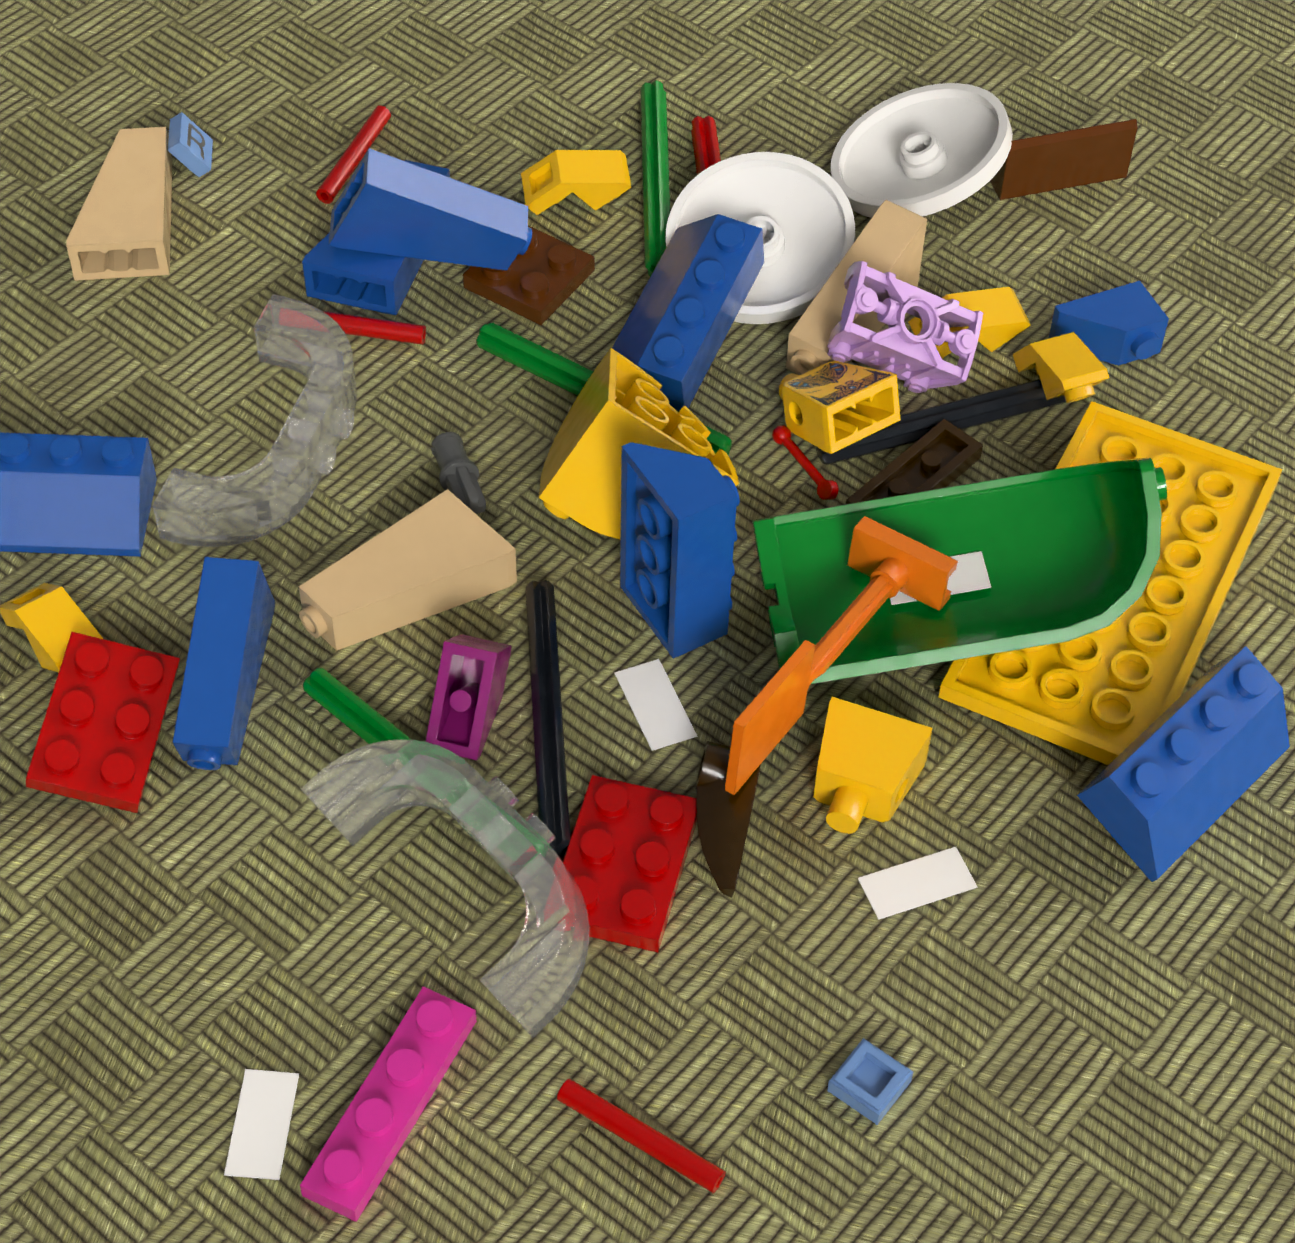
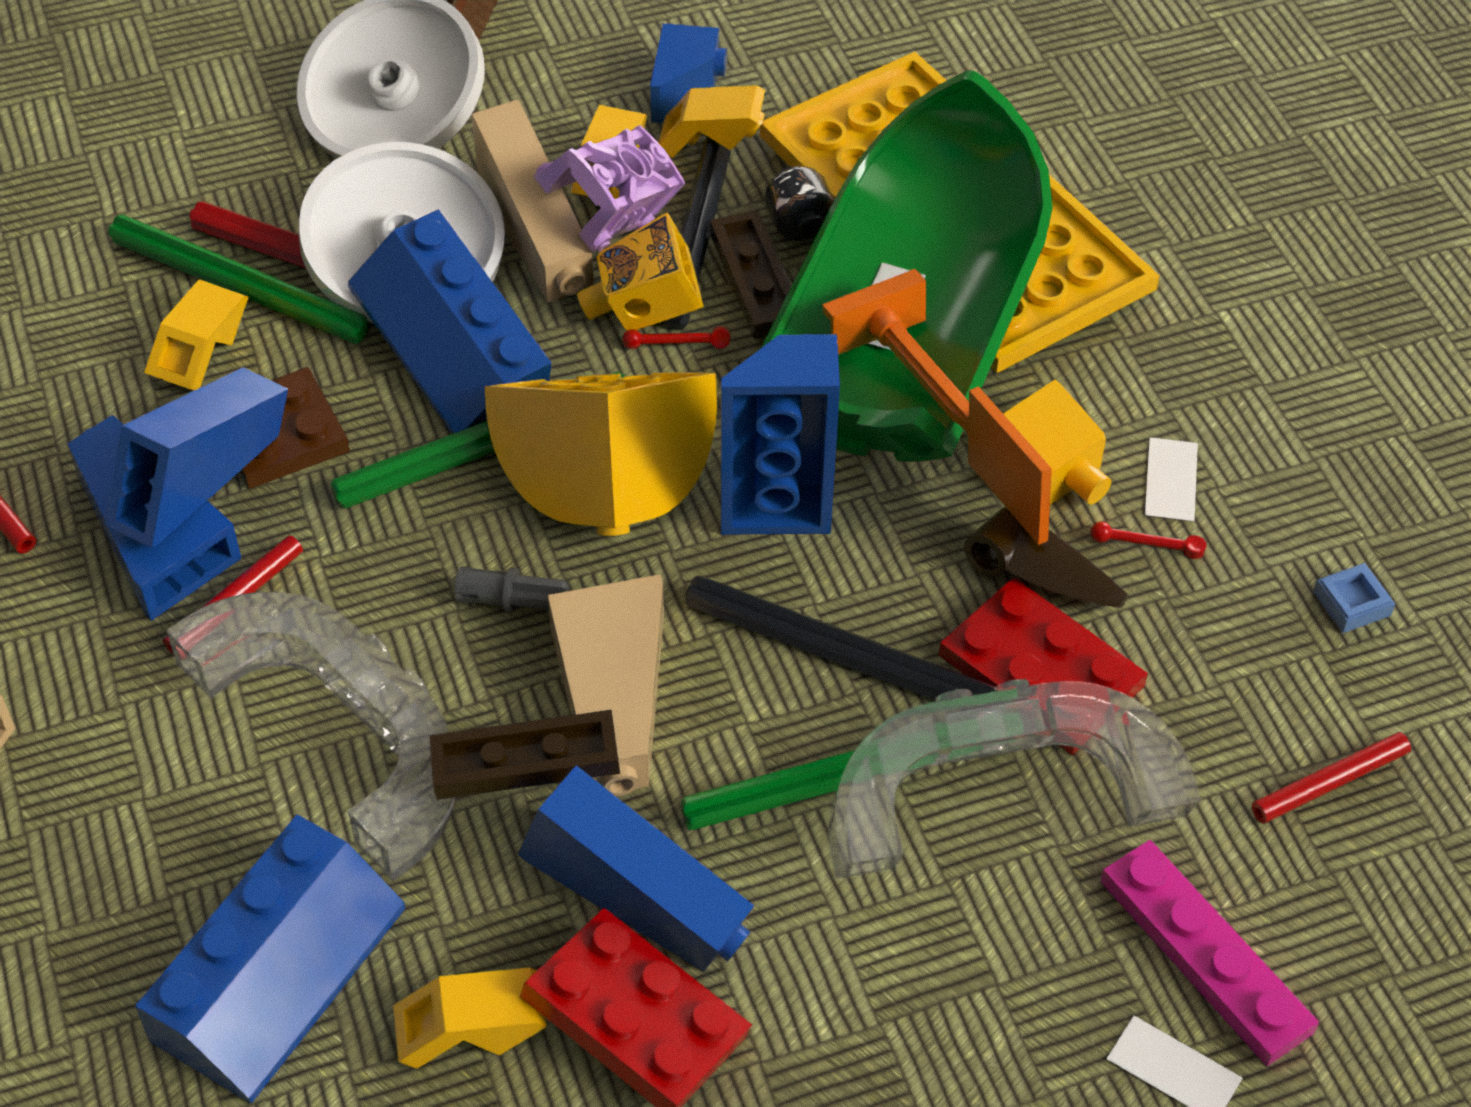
camera: 60 degrees left, 0 degrees up
magenta slope [424,634,512,760] -> none
white sticker [614,659,698,751] -> none
blue slope [1077,646,1290,882] -> none
none -> dark brown plate [429,709,620,800]
none -> black head [764,166,834,241]
none -> red hinge [1090,521,1207,559]

